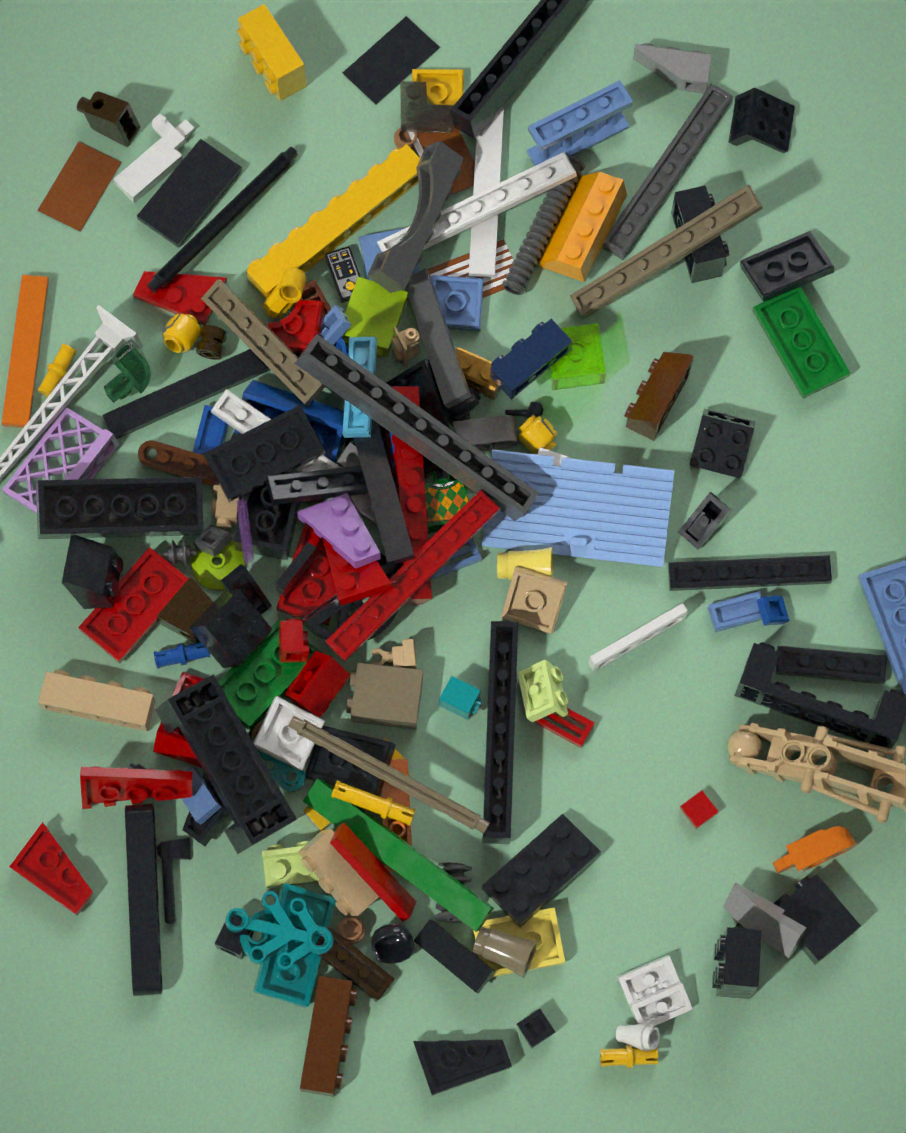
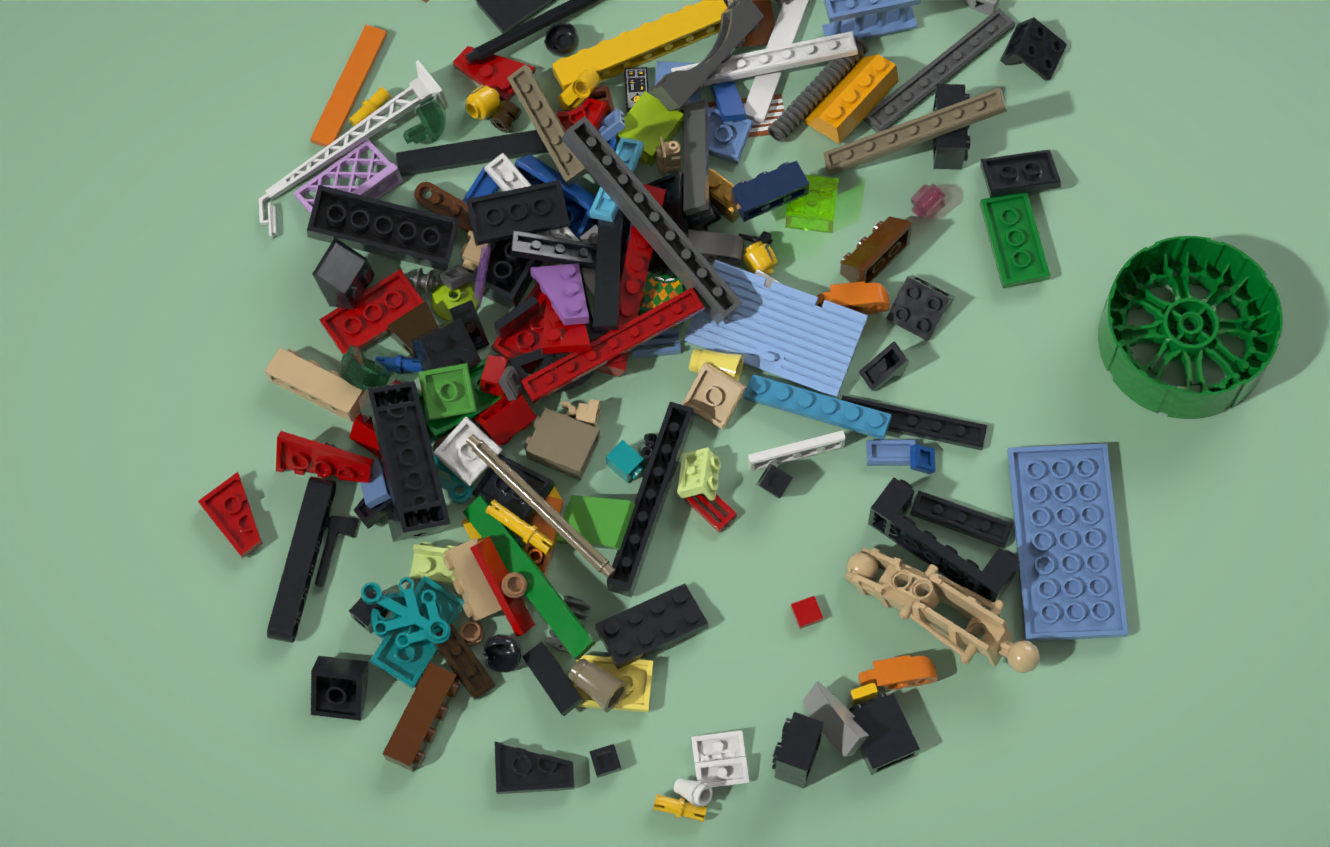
camera: 20 degrees right, 5 degrees down
none -> black slope [311,656,369,721]
none -> clear green brick [339,345,391,391]
none -> bright green tile [418,363,477,421]
none -> dark grey tile [498,366,523,401]
none -> medium nougat plate [501,572,527,598]
none -> black hair [544,23,579,57]
none -> bright green tile [556,495,635,550]
none -> black arm [638,433,657,459]
none -> blue tile [711,82,746,122]
none -> dark azure plate [744,374,892,440]
none -> black brick [756,464,793,499]
none -> orange piece [816,281,890,315]
none -> yellow tile [849,683,878,706]
none -> clear pink head [910,184,946,219]

